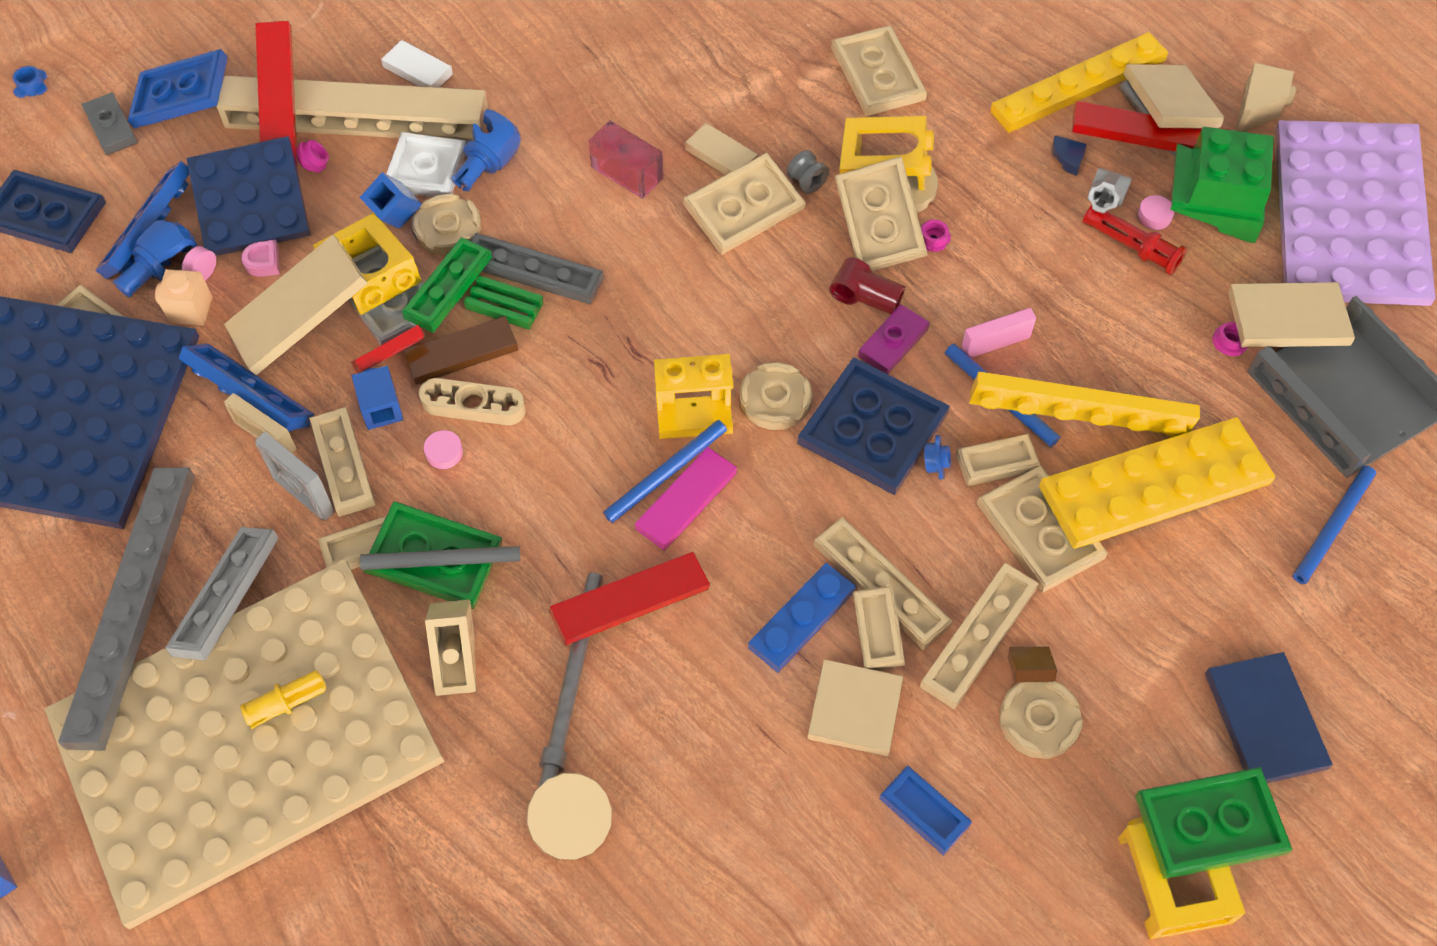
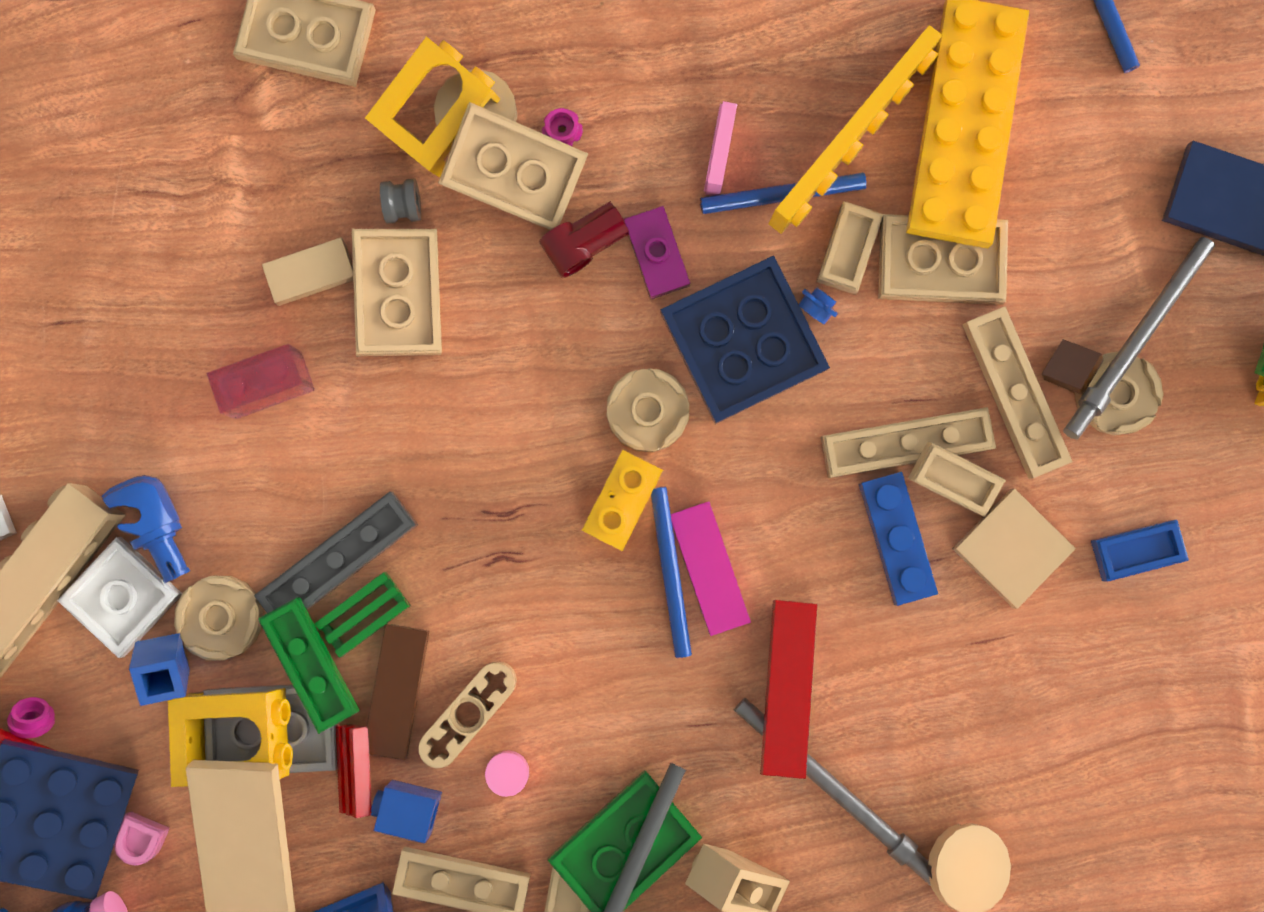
camera: 60 degrees left, 25 degrees up
none -> flat silver bar [1063,237,1215,440]

